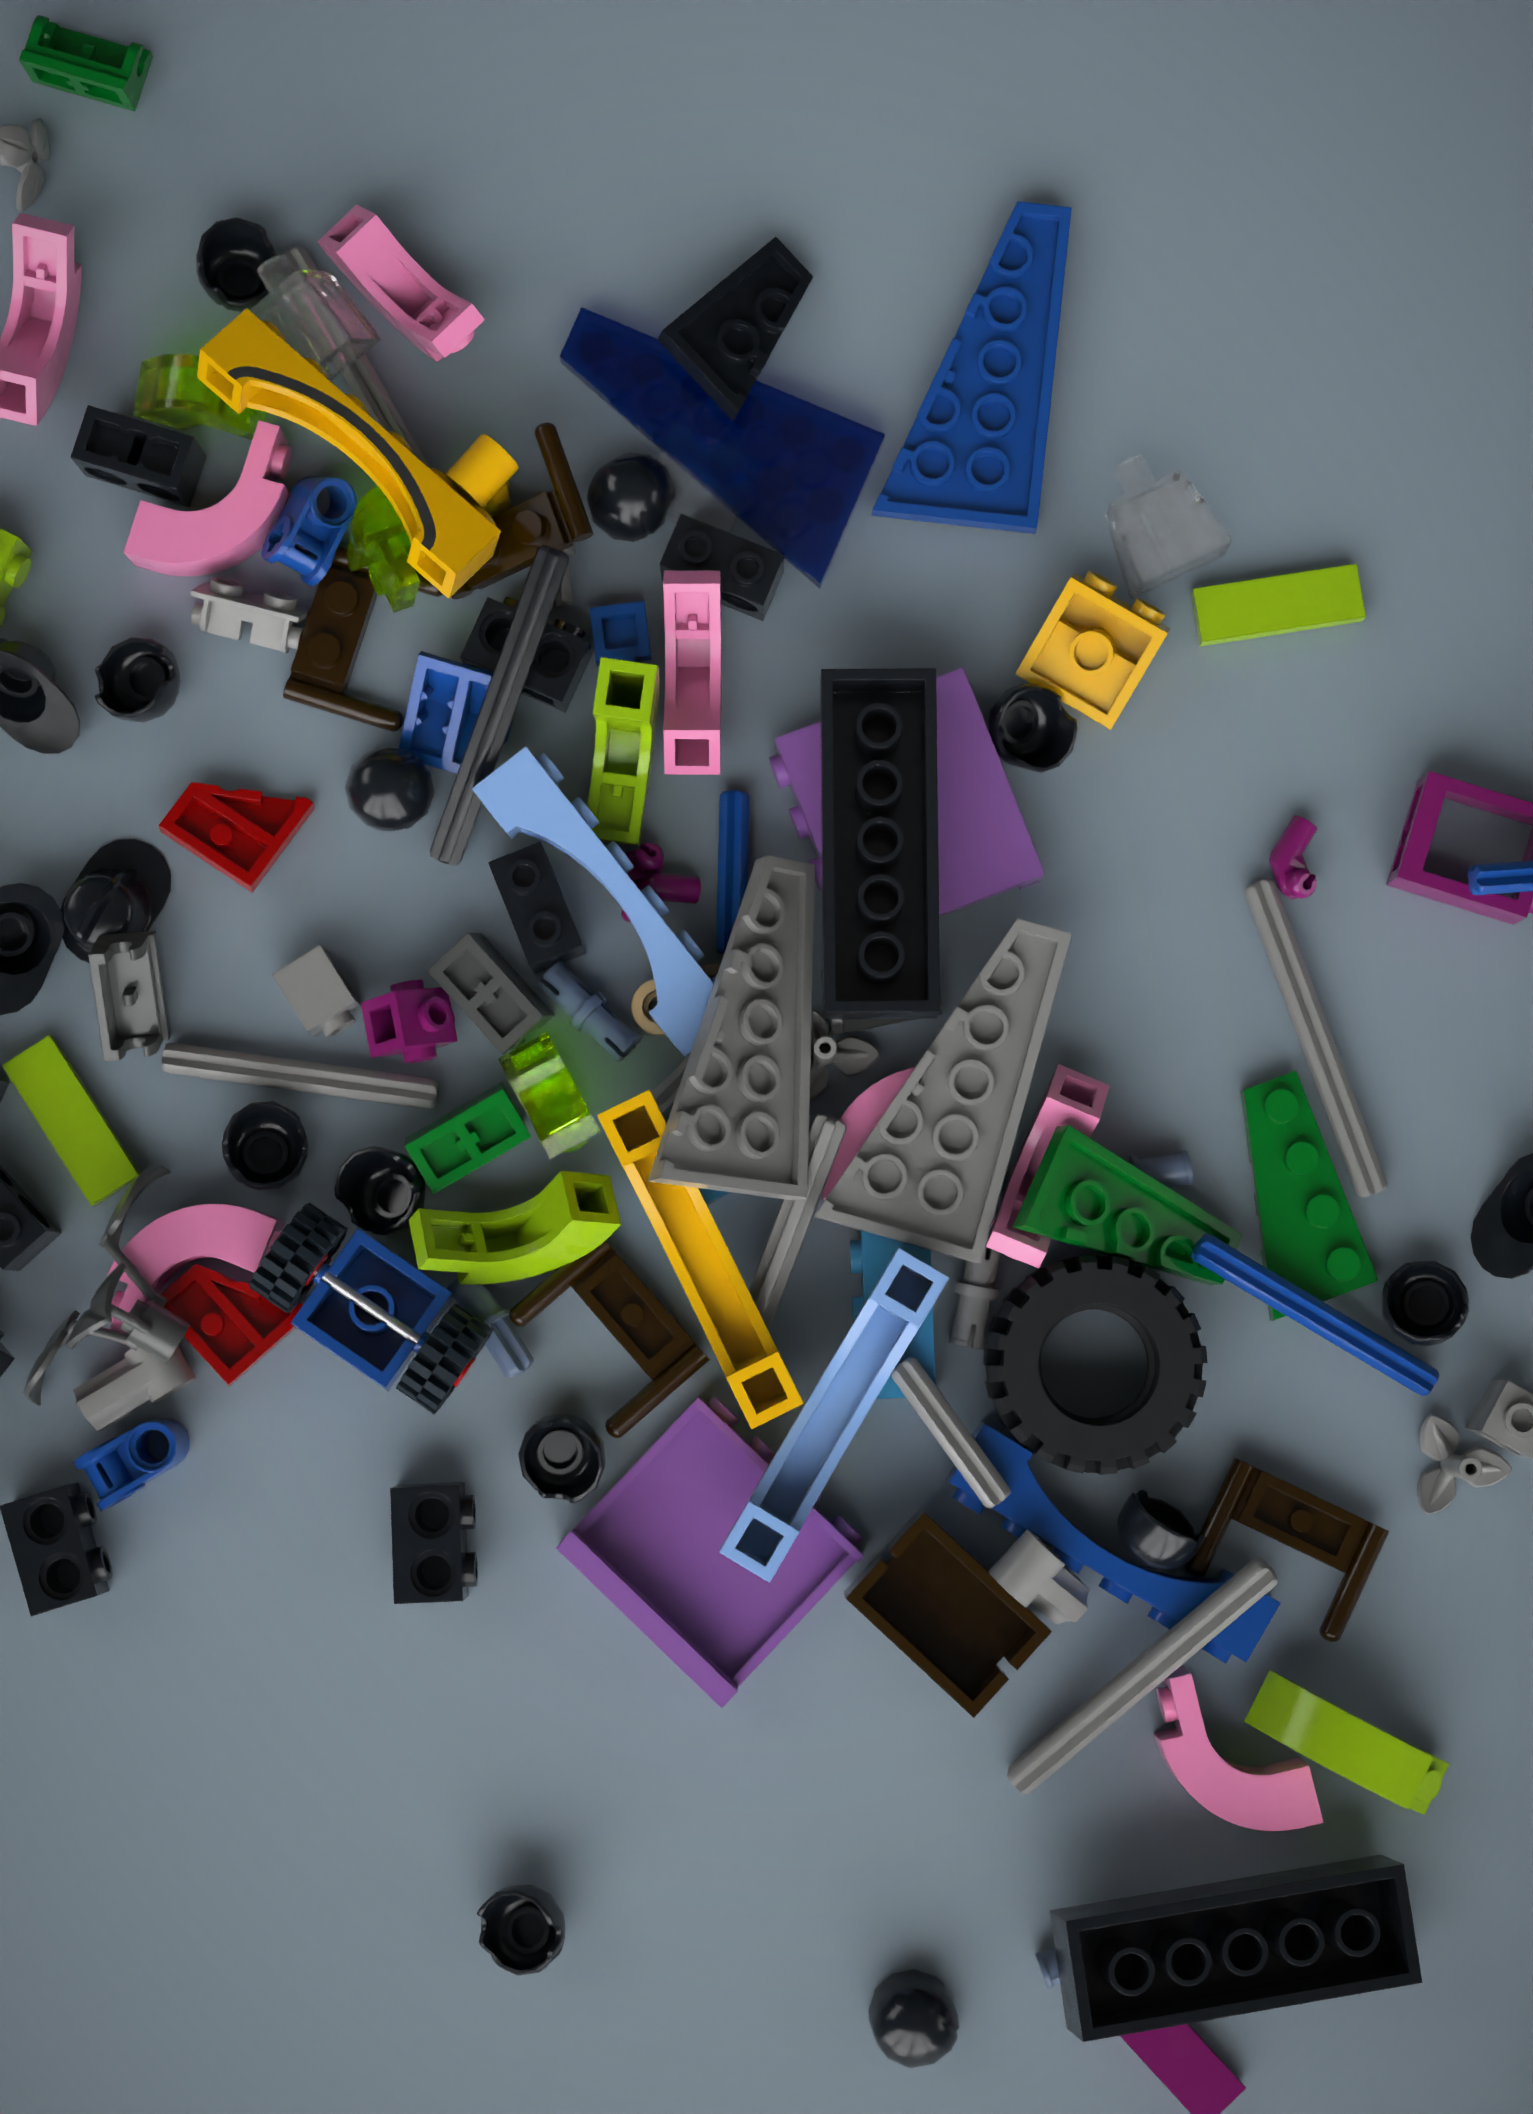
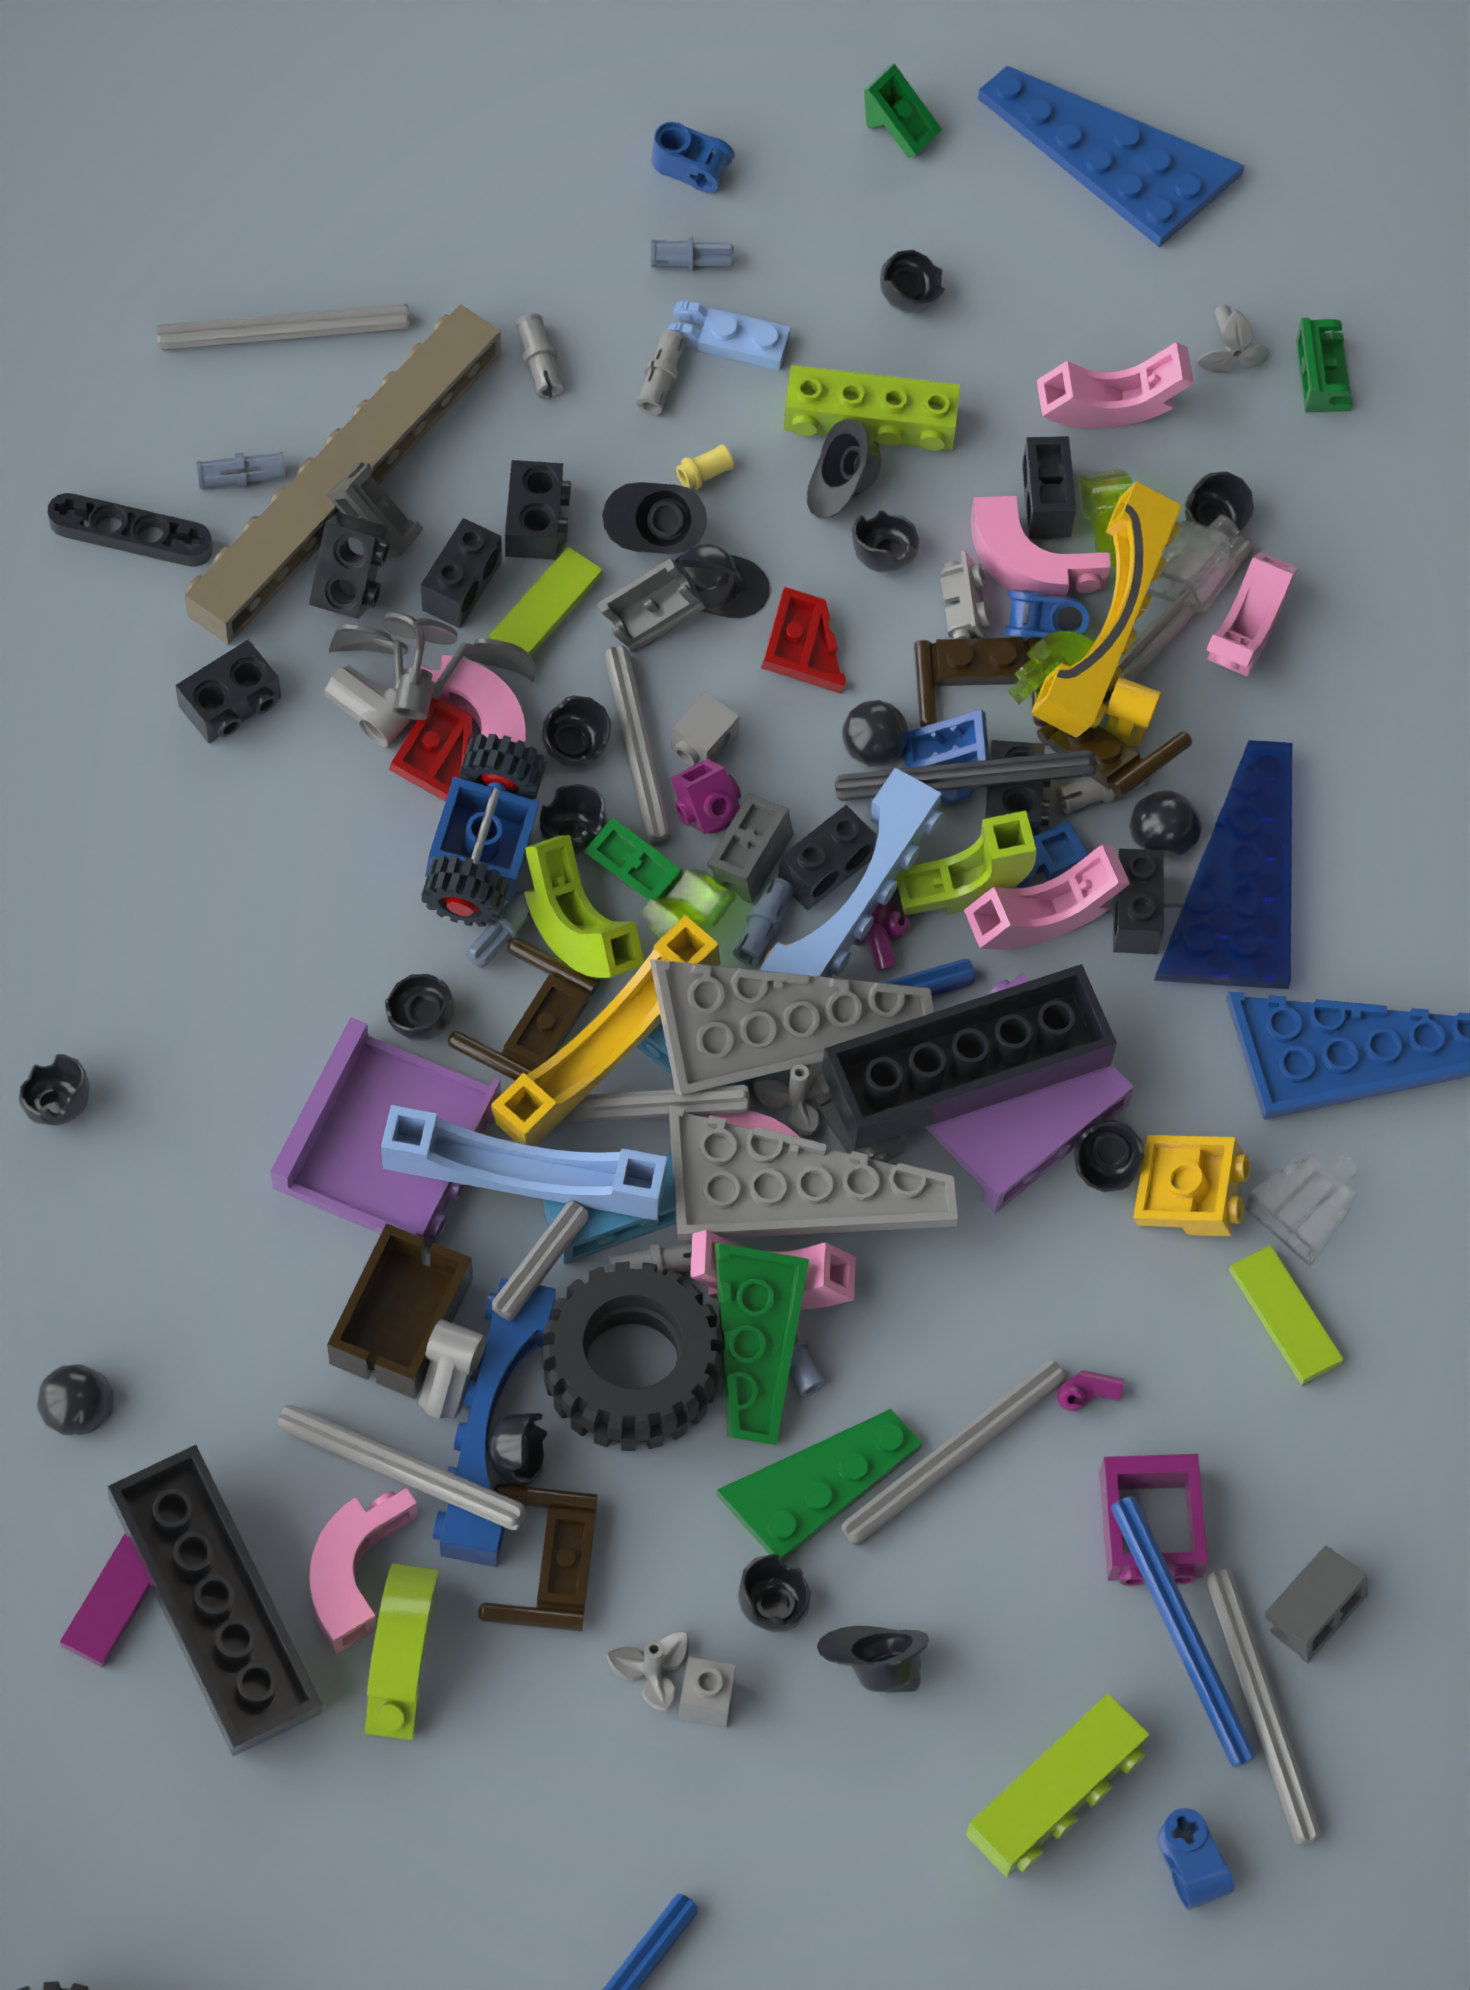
camera: 65 degrees right, 20 degrees down
blue piece [73,1418,190,1512] -> none
black brick [390,1482,478,1604] -> none
black wing [657,237,813,421] -> none
blue axle [1191,1234,1439,1396] -> none

